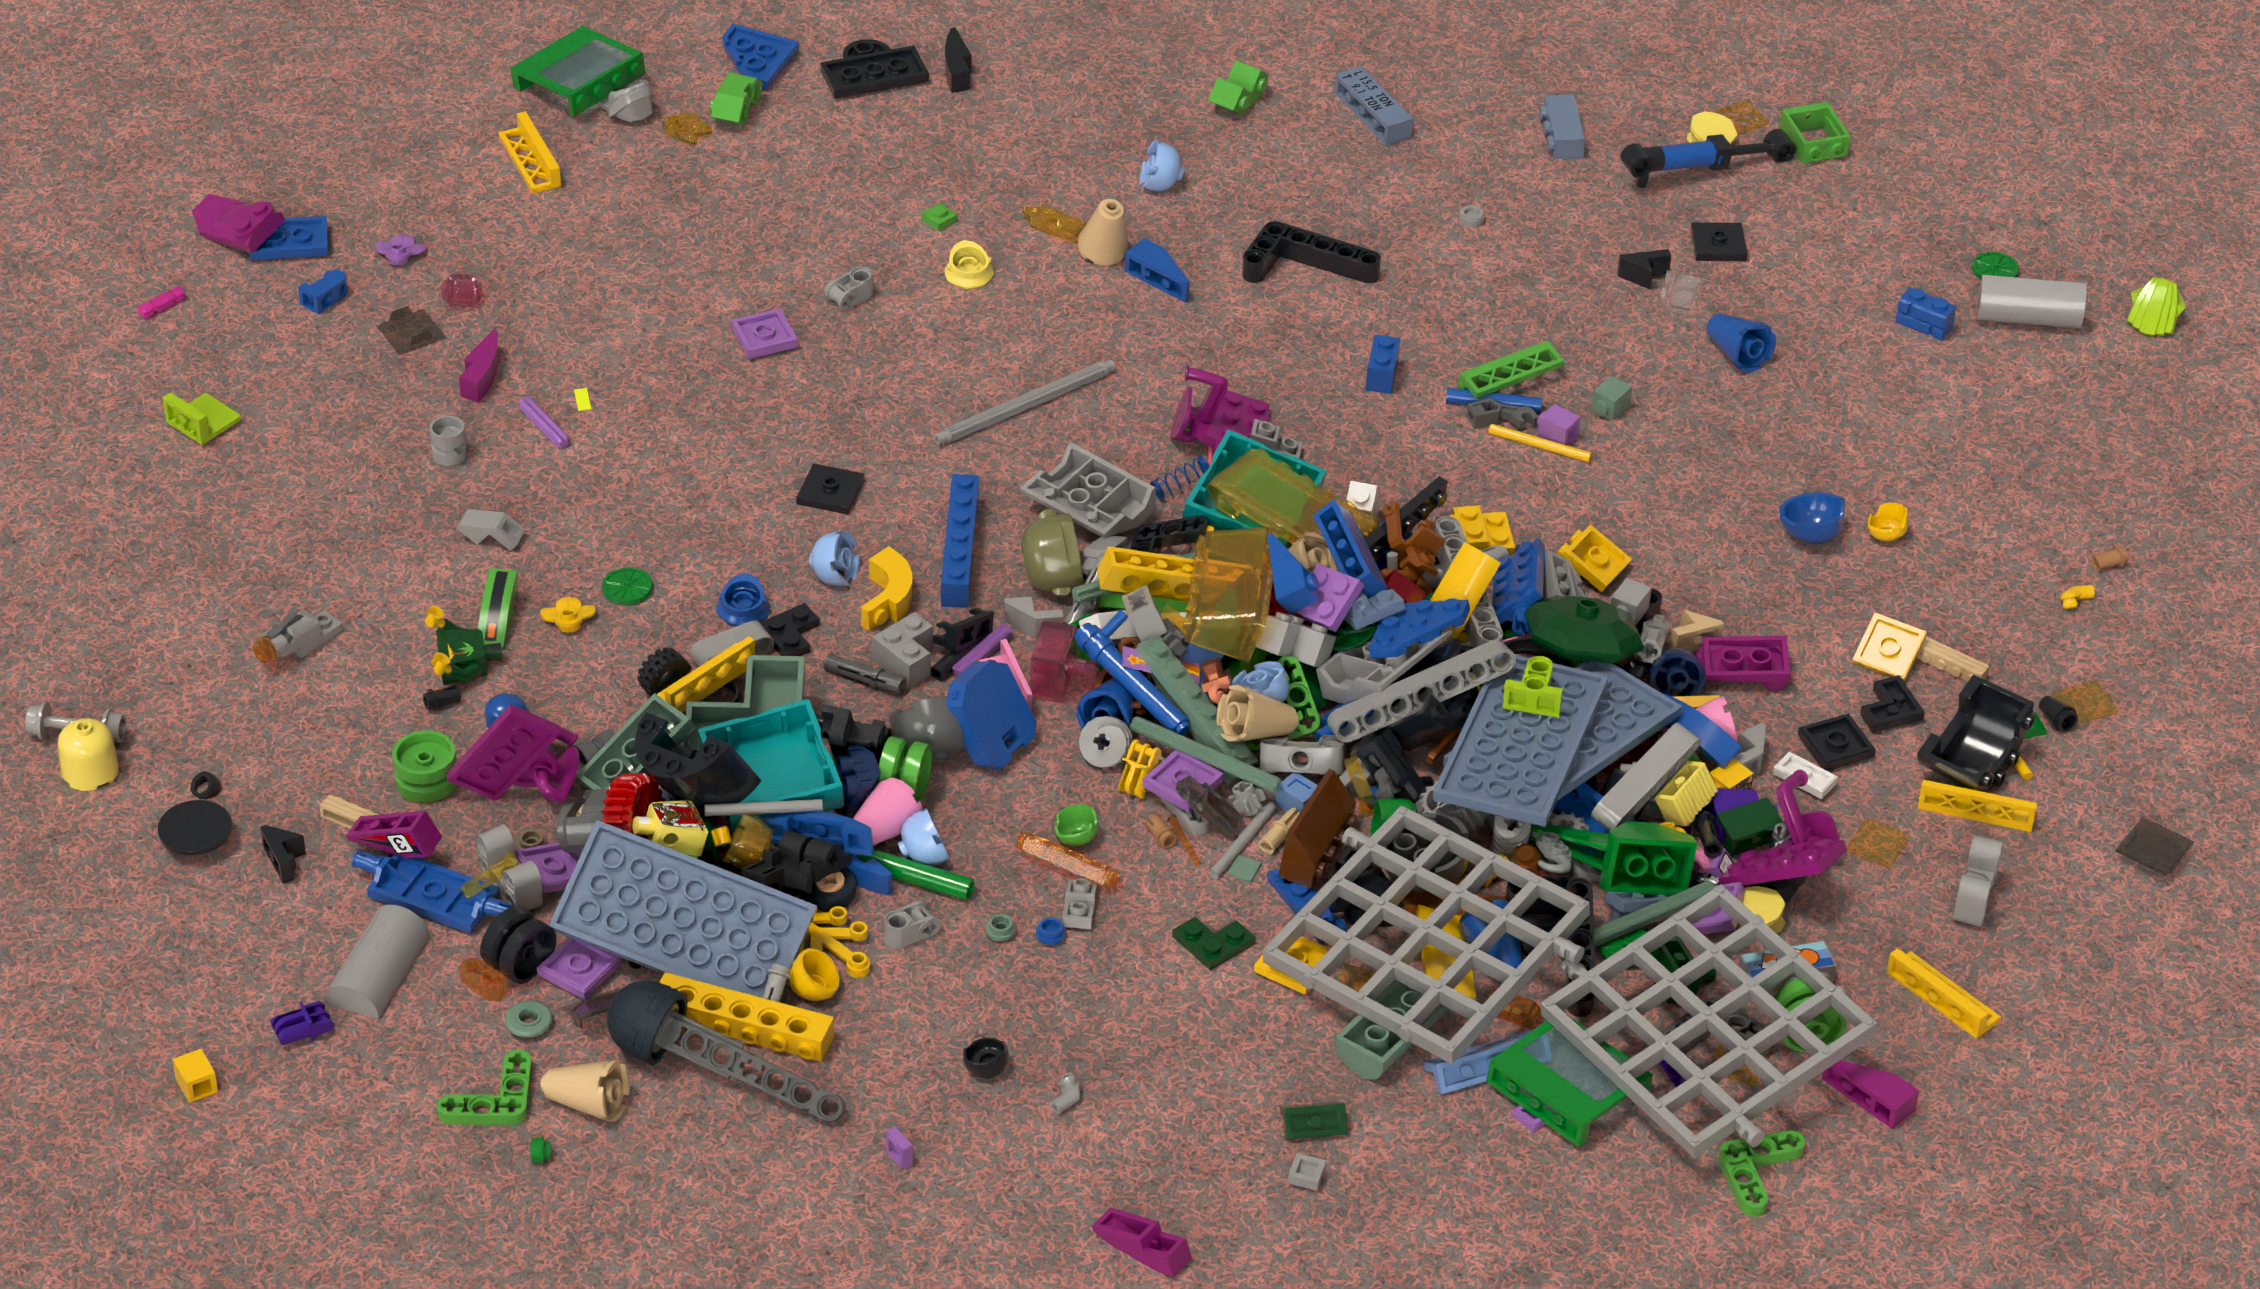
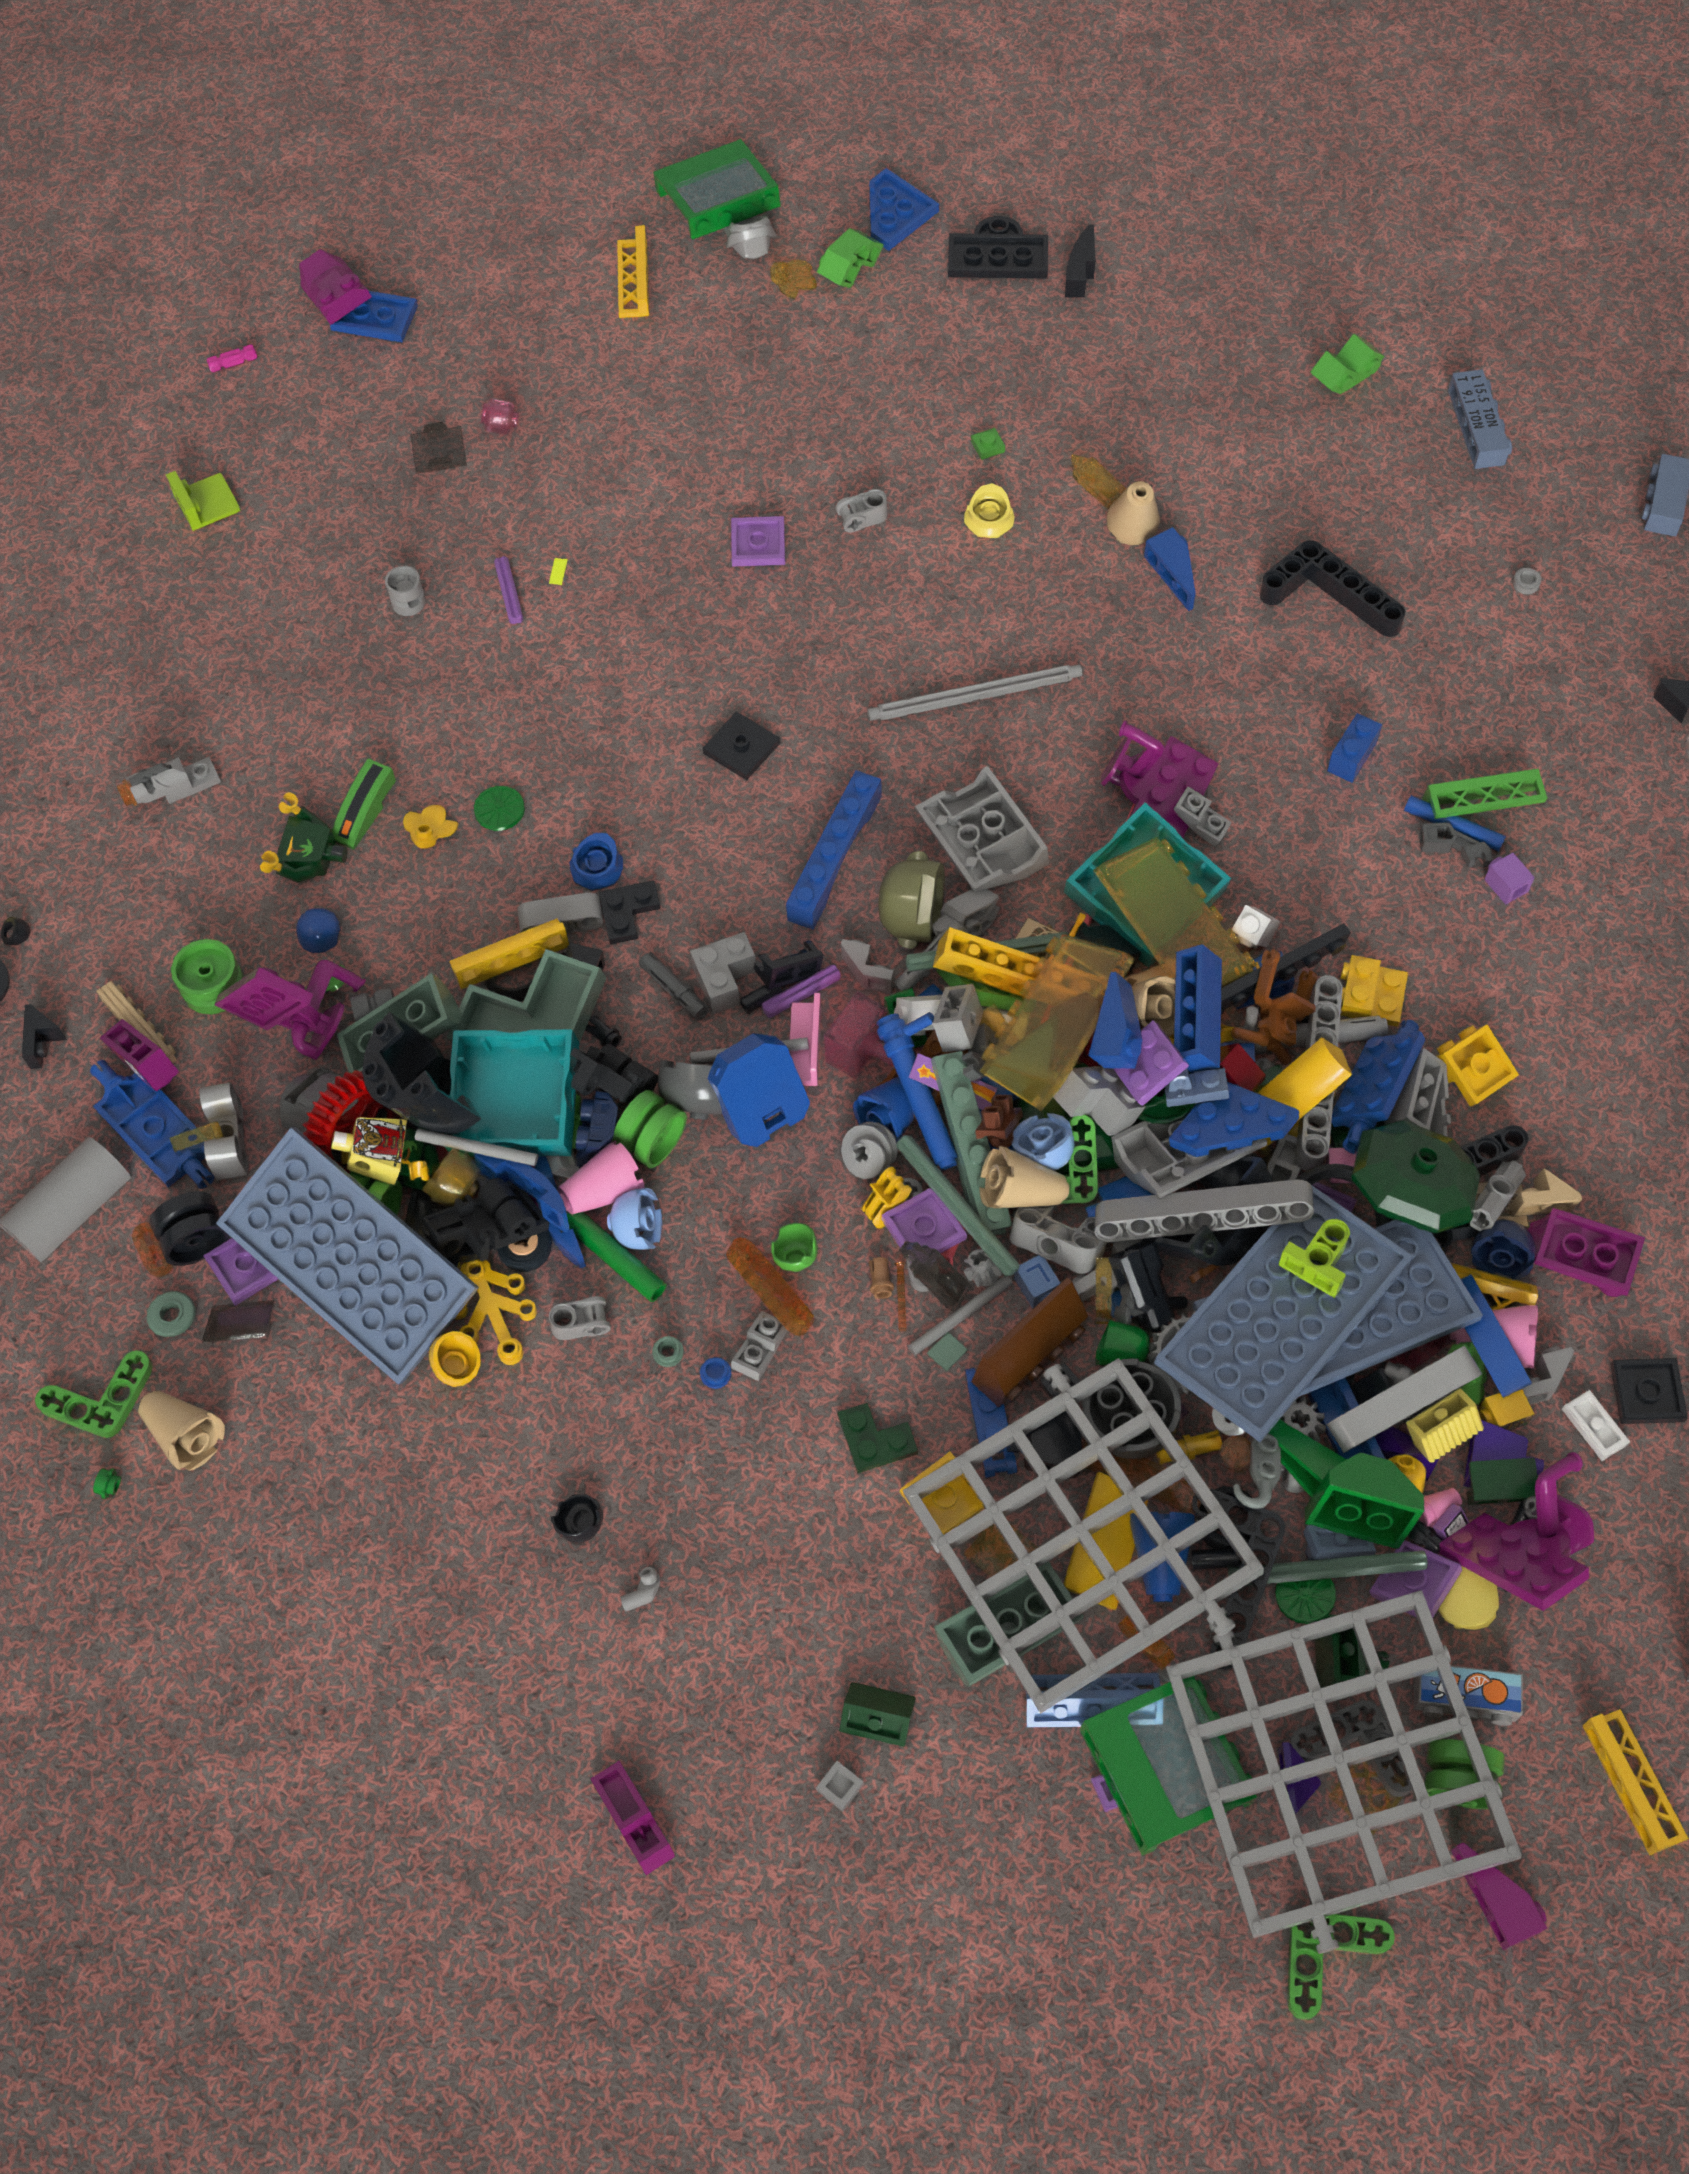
camera: 25 degrees right, 20 degrees up
blue leg [298,269,348,315] -> none
medium lavender plate [376,234,427,265] -> none
black pin [423,685,461,711] -> none
light grey slope [456,509,526,551] -> none
magenta slope [459,330,499,403] -> none
medium lavender plate [515,842,578,894] -> none
dark tan plate [517,829,546,850] -> none
piece [607,980,846,1121] -> none
black tyre [637,647,692,696] -> none
yellow brick [660,972,835,1062] -> none
light grey pin [761,964,791,1002] -> none
light blue cylinder [809,531,860,586] -> none
yellow arch [861,546,913,631] -> none
medium lavender tile [886,1126,913,1169] -> none
black beam [1130,515,1211,554] -> none
light blue cylinder [1140,140,1184,192] -> none
blue piece [1150,455,1210,500] -> none
tan axle [1258,808,1300,854] -> none
yellow bar [1488,424,1592,463] -> none
sand green brick [1591,376,1633,421] -> none
light grey brick [1611,578,1652,624] -> none
black pin [1693,804,1723,858] -> none
clear yellow piece [1846,818,1910,869] -> none

